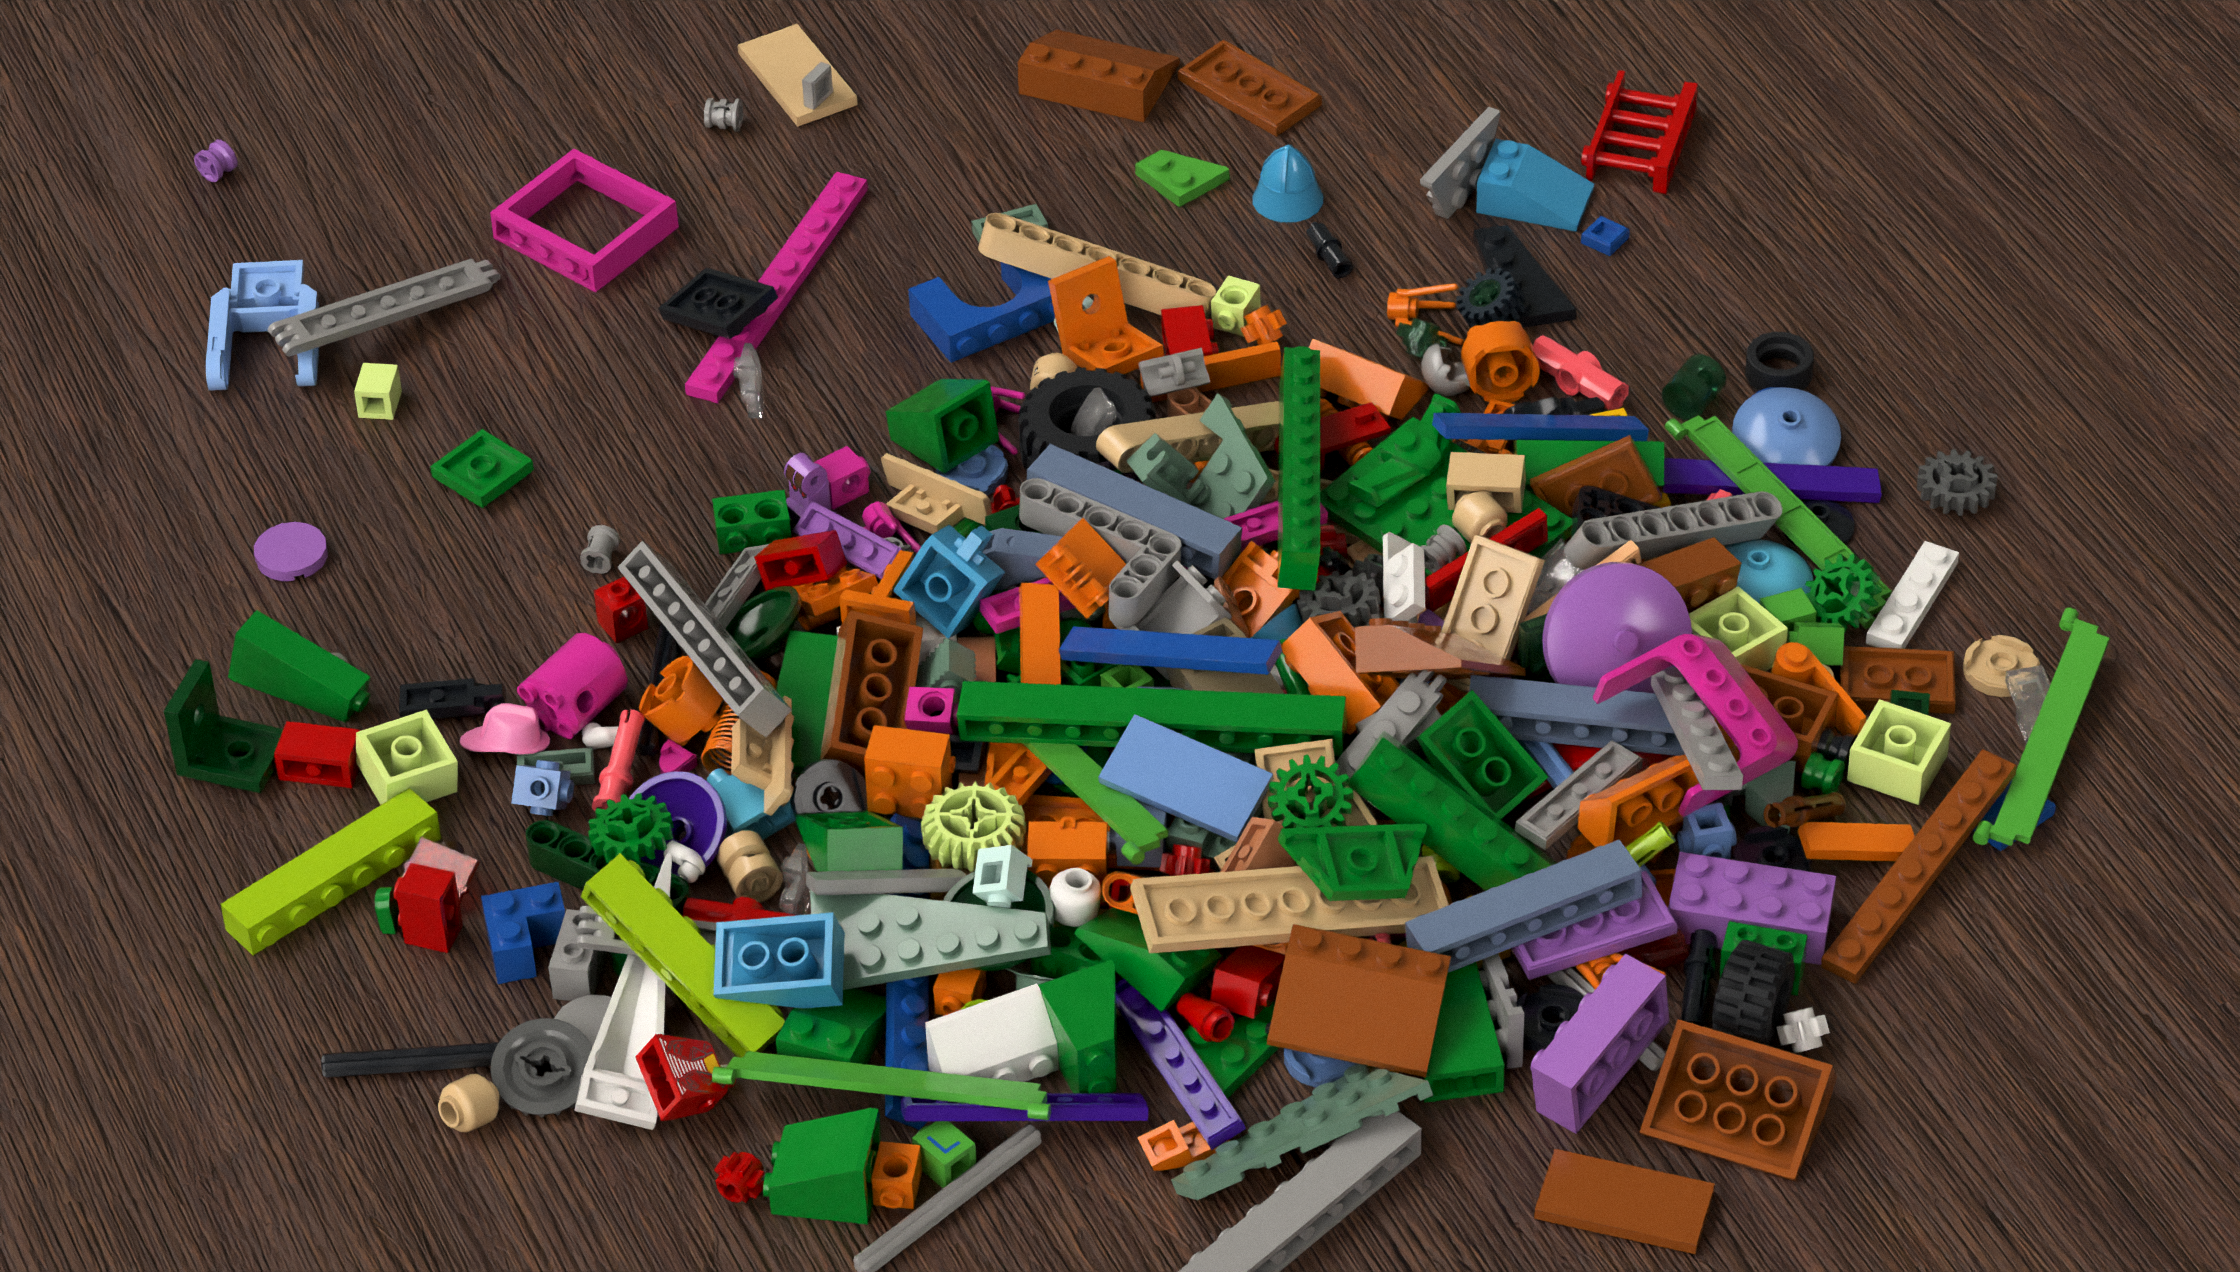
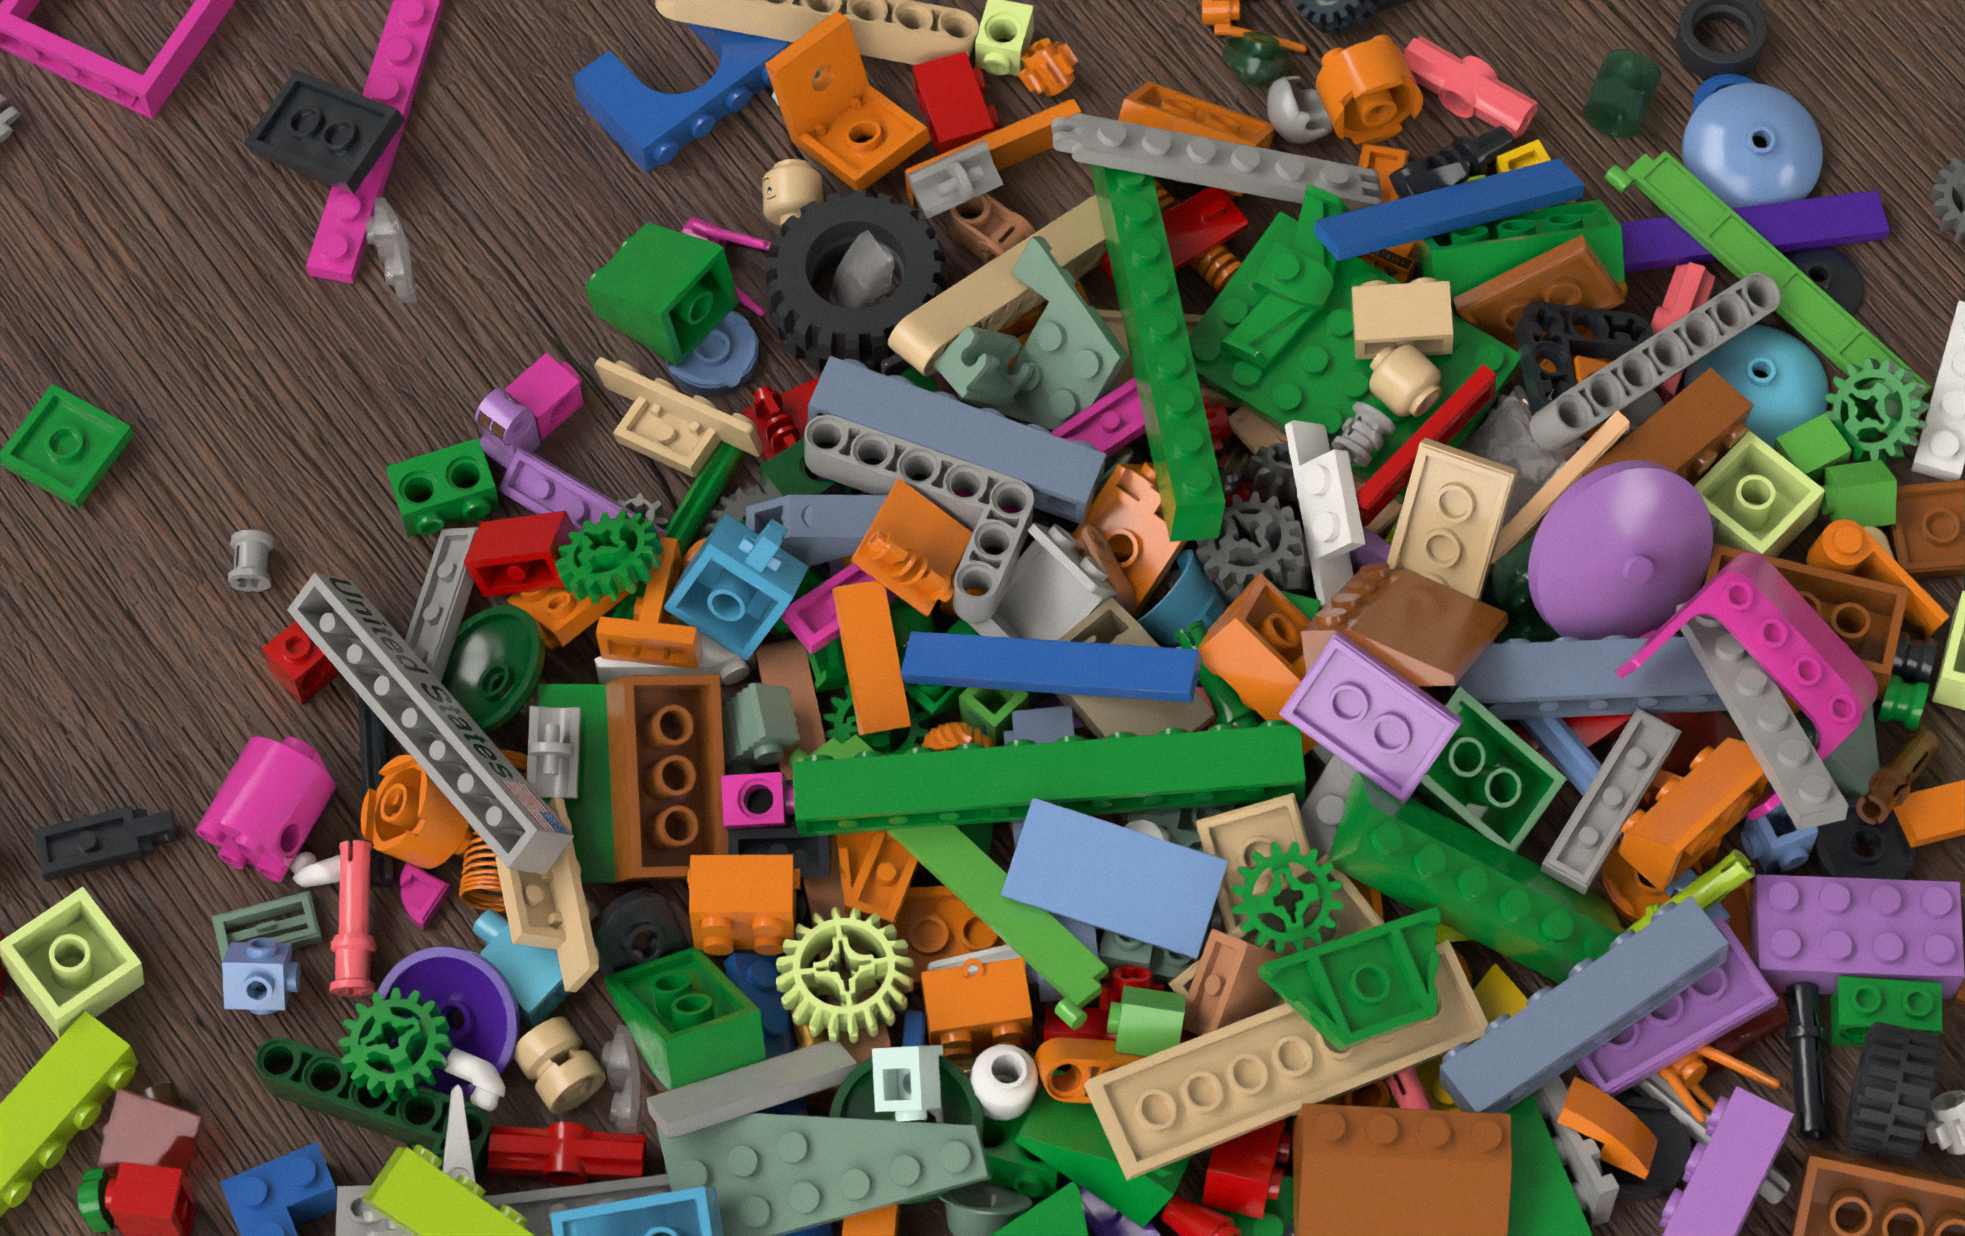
camera: 10 degrees left, 20 degrees up
bright pink piece [460,703,550,755] -> none
dark pink plant [862,501,921,554] -> none
none -> light grey hips [527,706,581,799]
none -> green gear [555,510,664,604]
none -> light grey hinge [1051,113,1383,211]
none -> bright green brick [1107,986,1185,1057]
none -> tile [1279,630,1464,804]
none -> orange slope [1557,1076,1658,1179]

